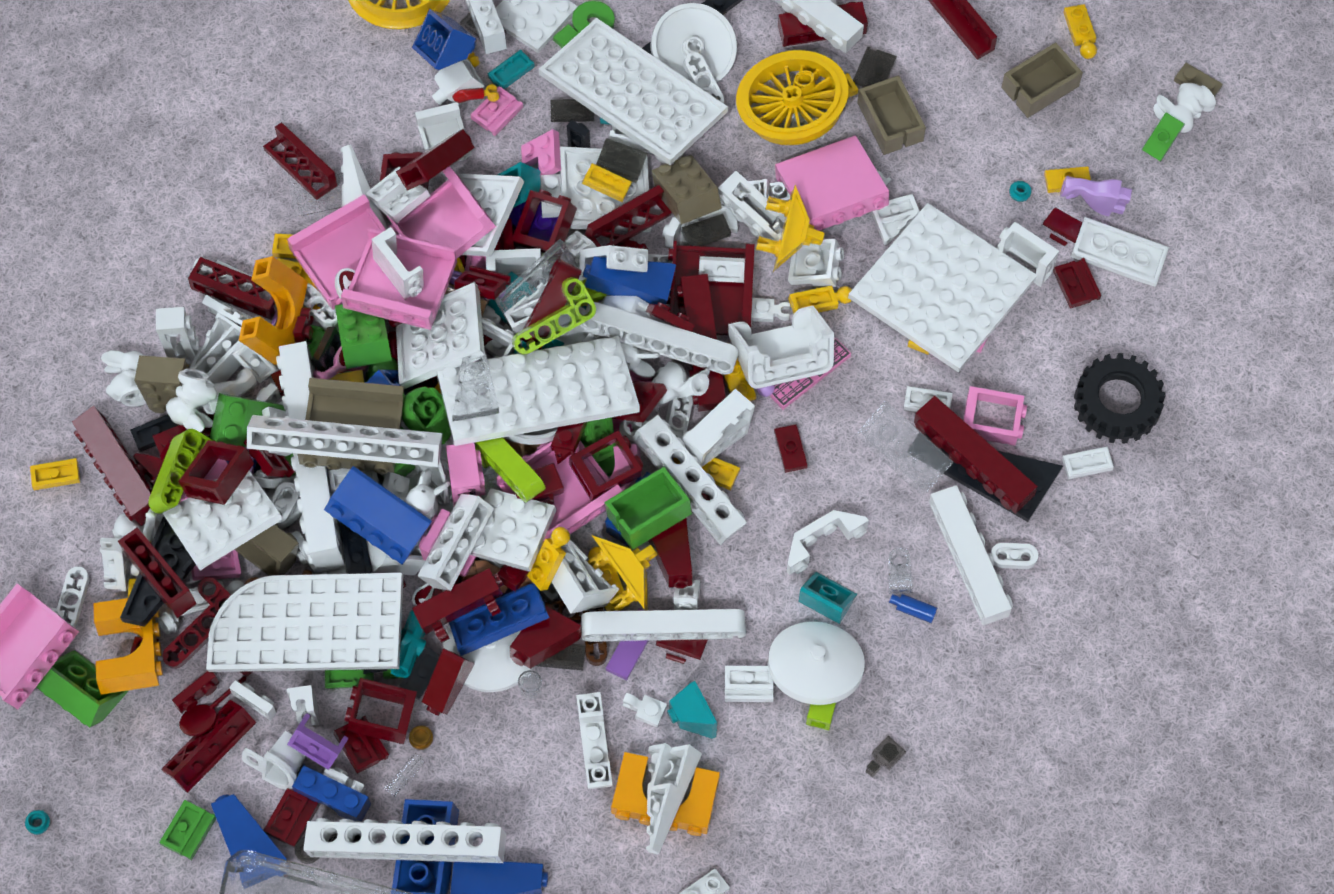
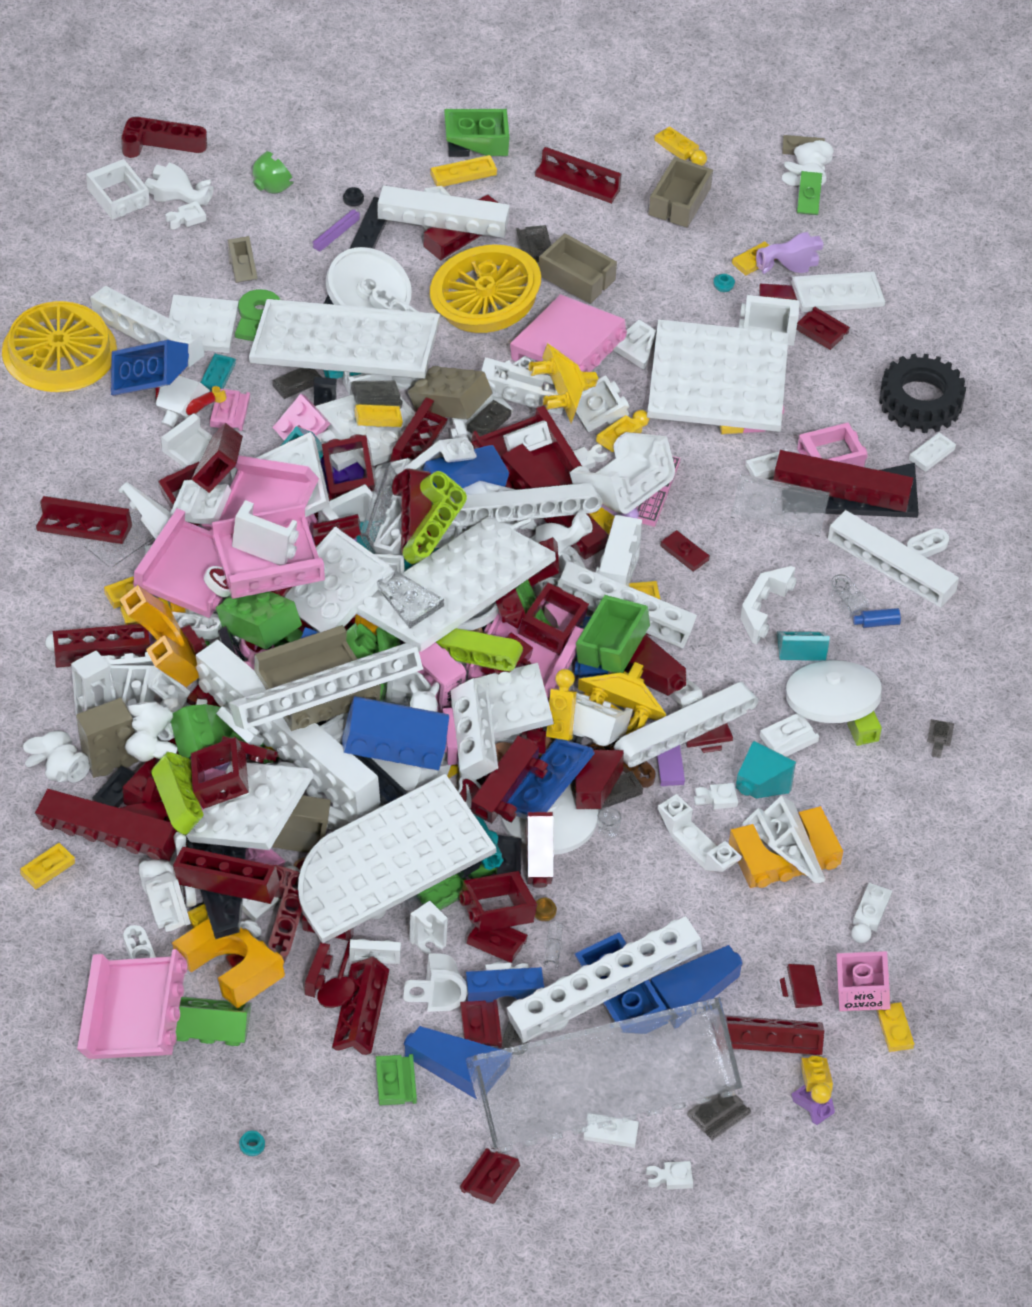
camera: 35 degrees left, 15 degrees down
medium lavender panel [287,713,348,770] -> none
dark red plate [645,302,695,332] -> none

